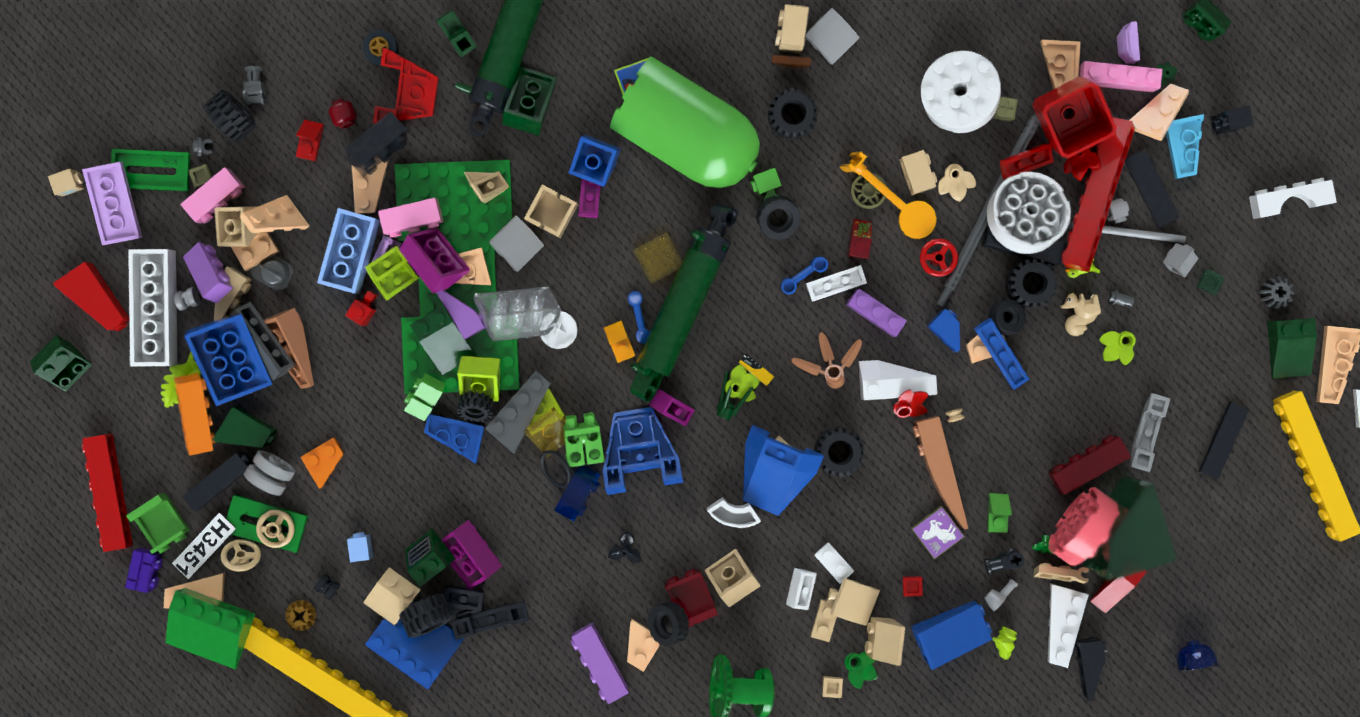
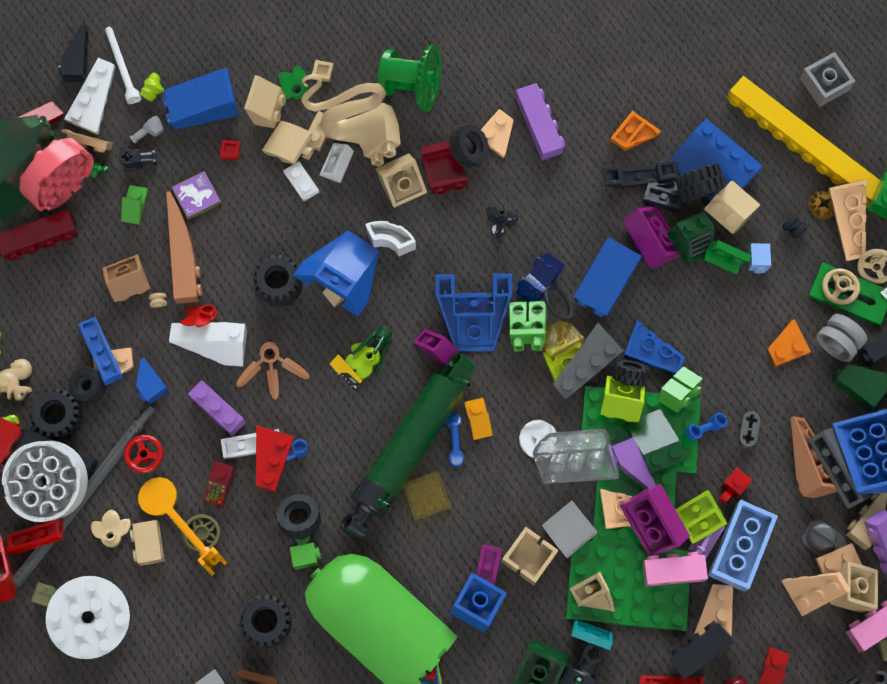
camera: 175 degrees left, 15 degrees down
none -> medium nougat slope [102,254,150,302]
none -> white piece [105,27,141,104]
none -> red wing [256,425,294,493]
none -> tan hips [301,74,401,167]
none -> teal tile [571,620,613,650]
none -> blue slope [573,237,642,317]
none -> orange wing [610,111,661,151]
none -> blue bar [685,413,727,442]
none -> green bracket [703,240,751,274]
none -> dark grey beam [738,411,760,448]
none -> light nougat wing [828,179,867,262]

